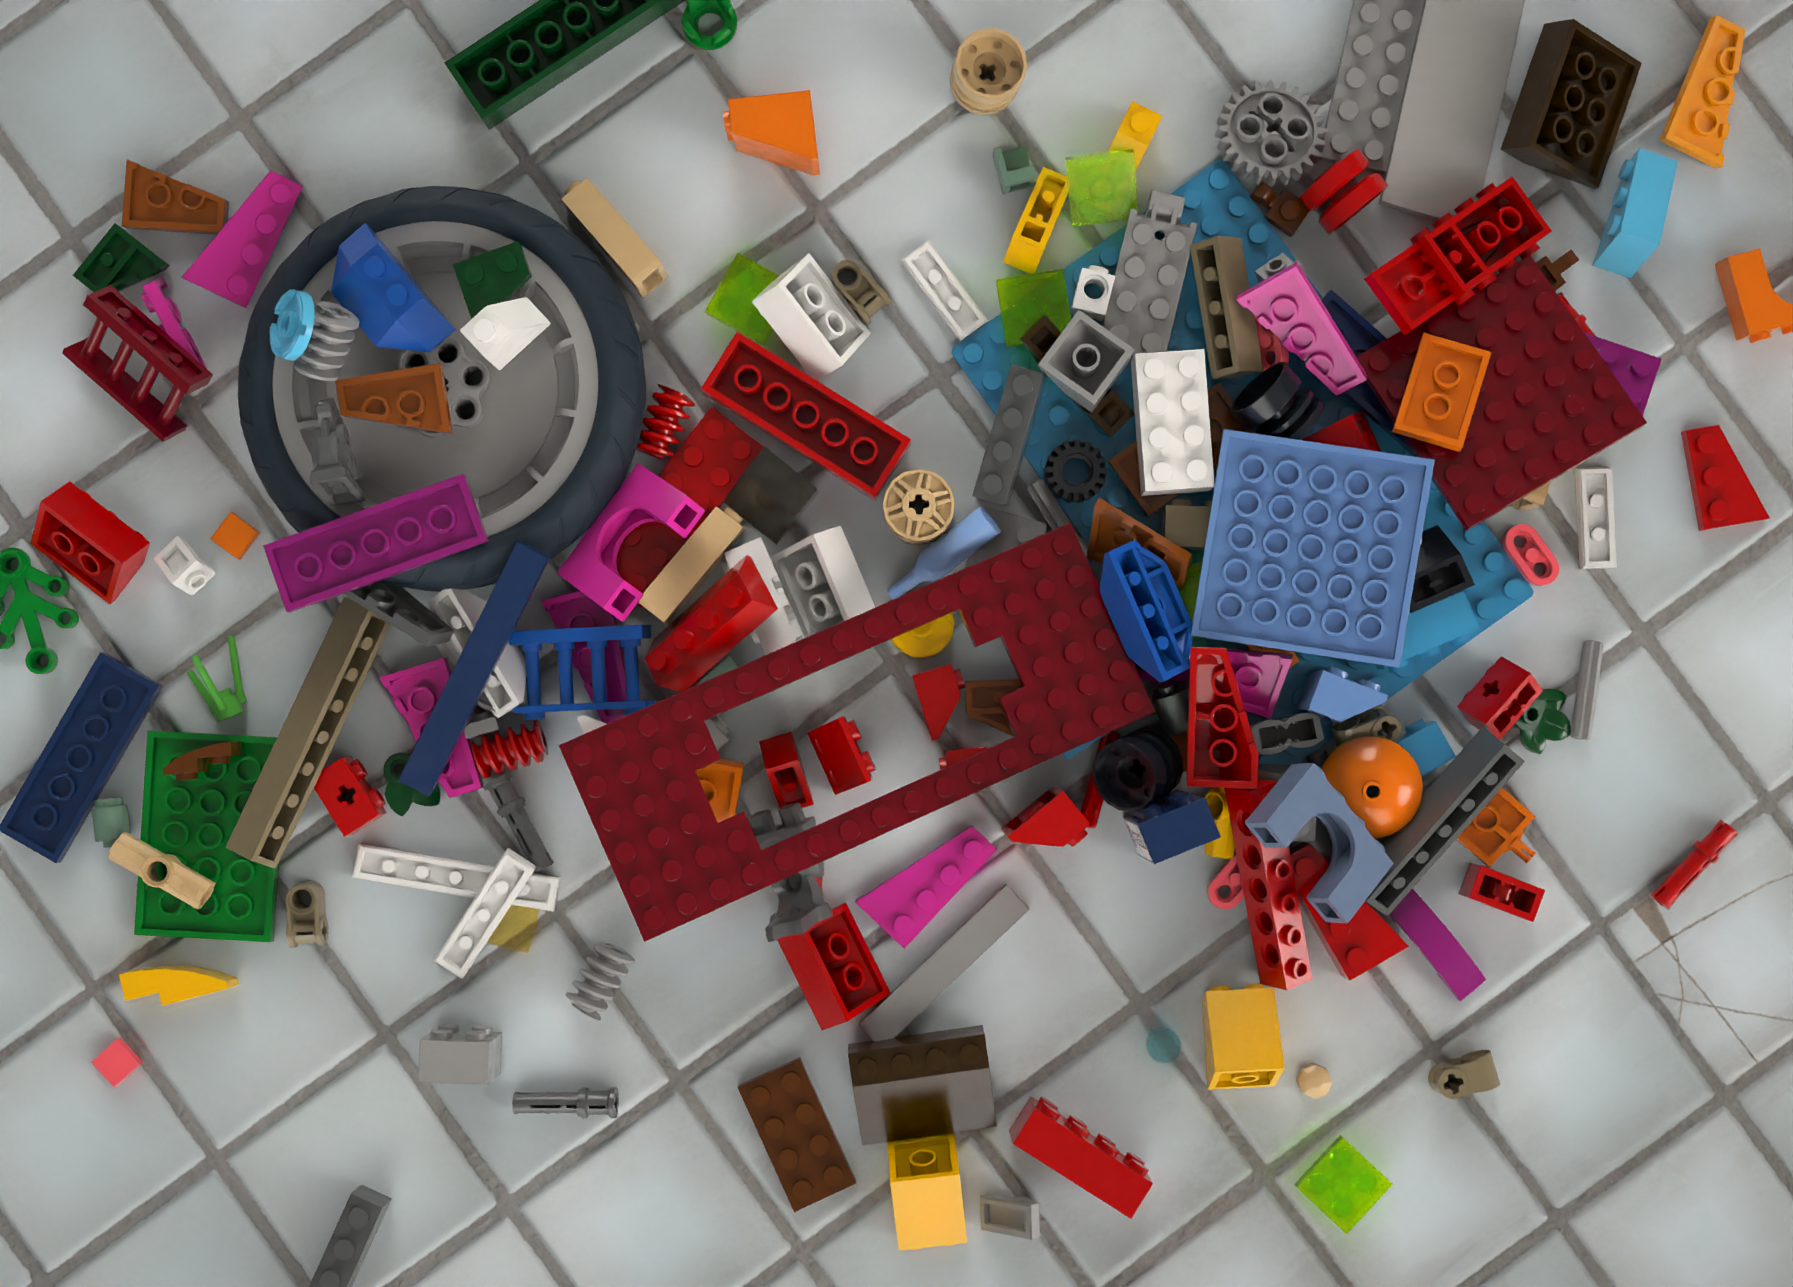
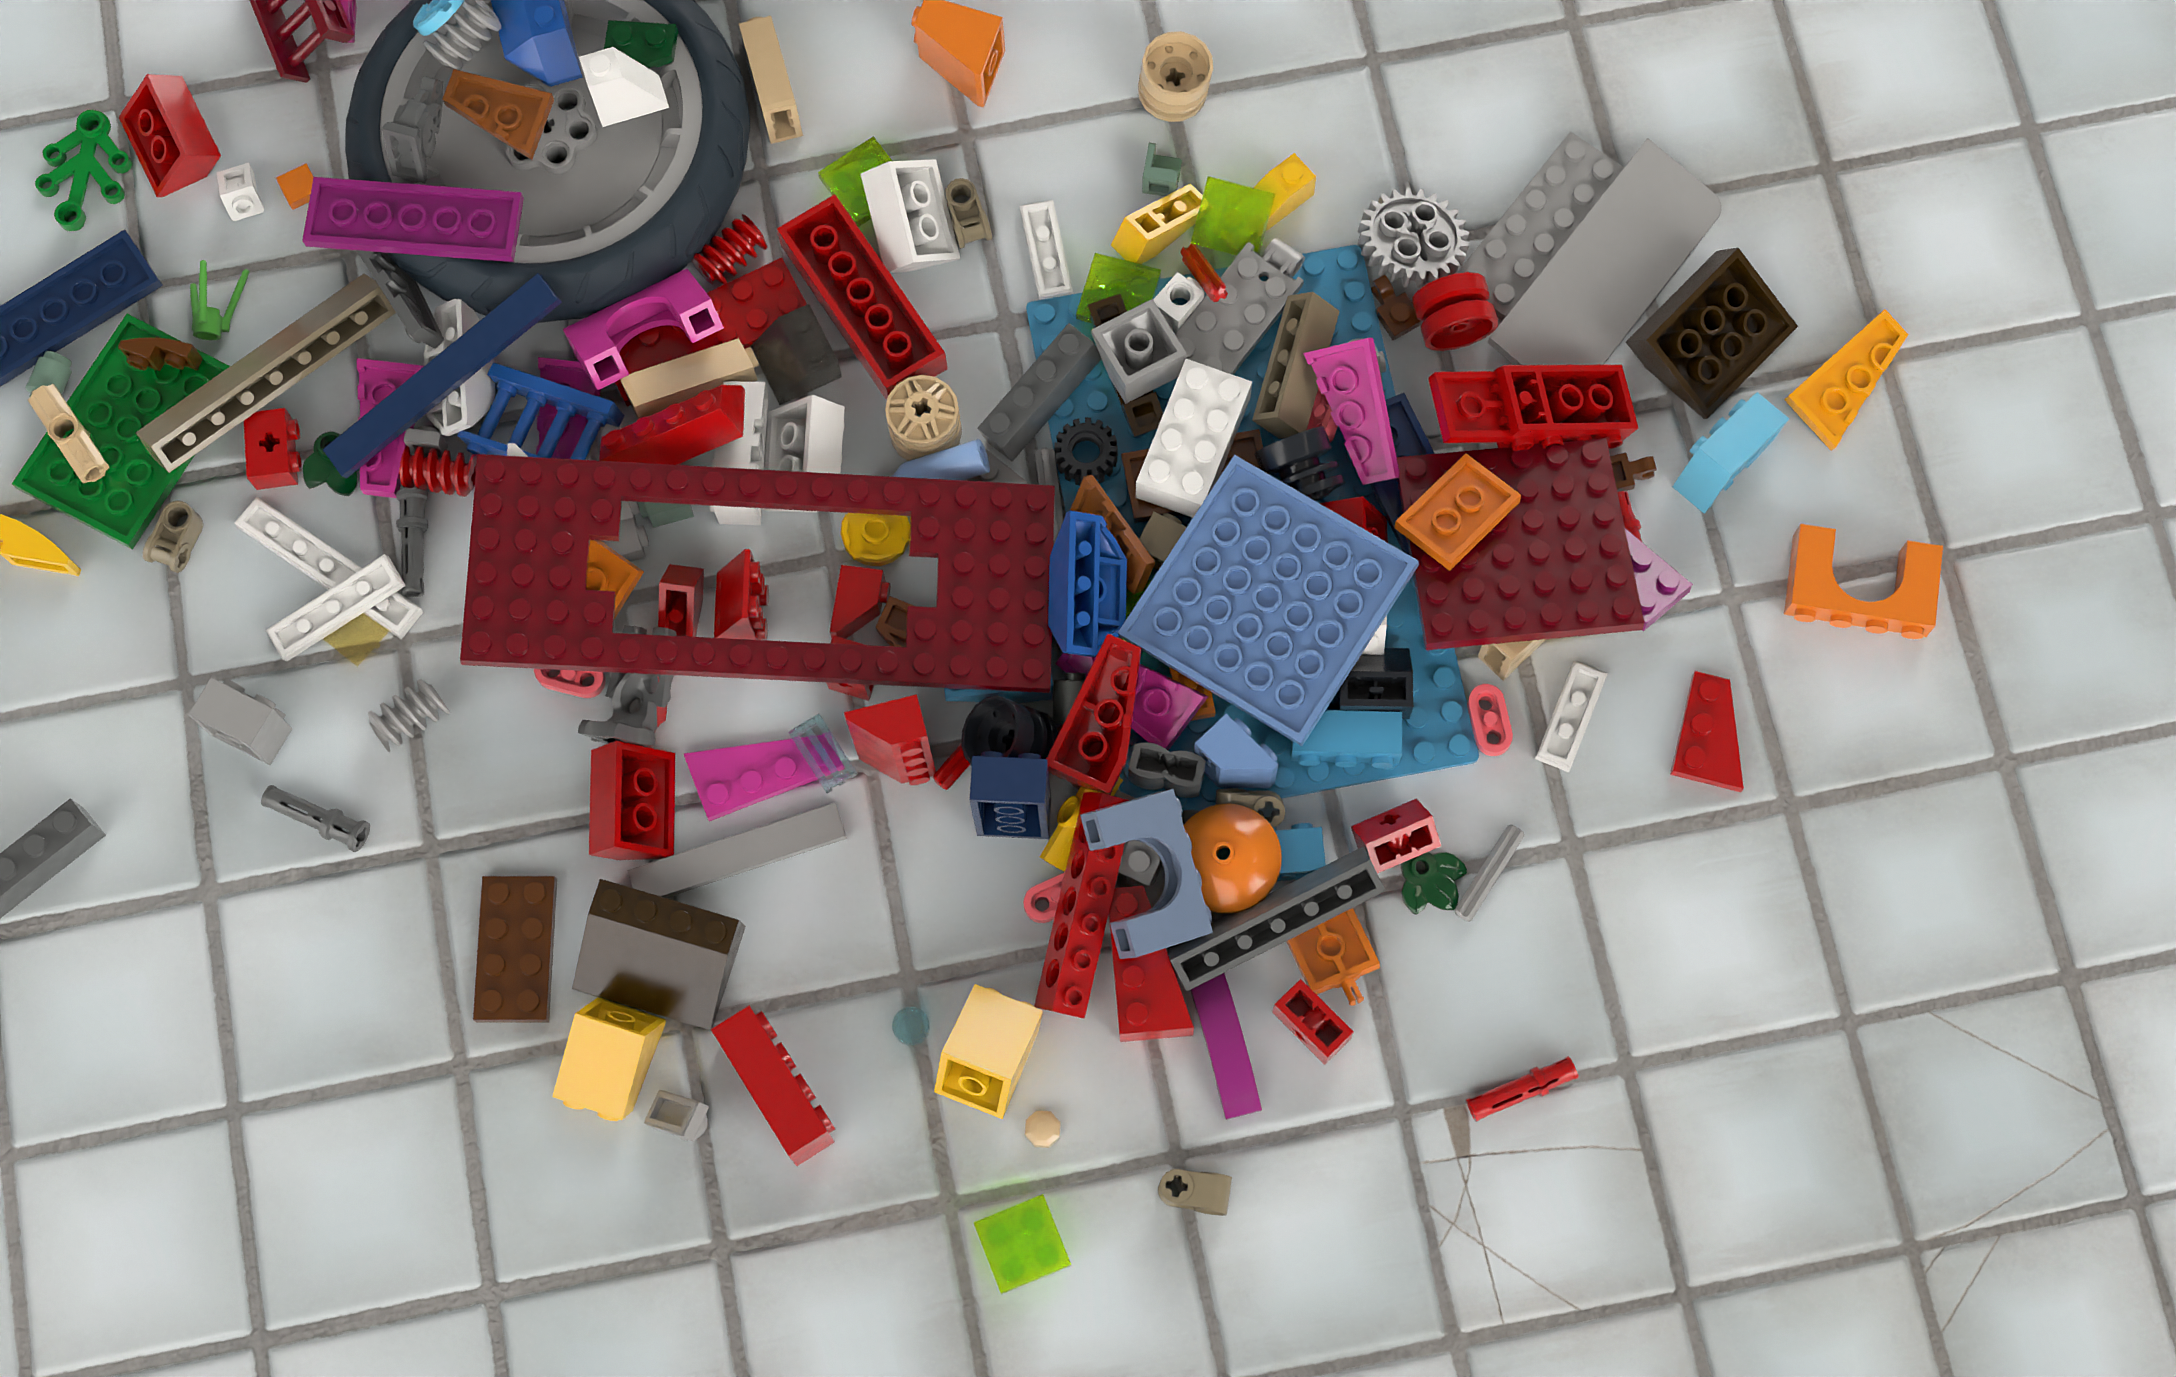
camera: 30 degrees right, 15 degrees down
none -> clear light blue tile [788,714,858,794]
none -> red axle [1180,244,1228,302]

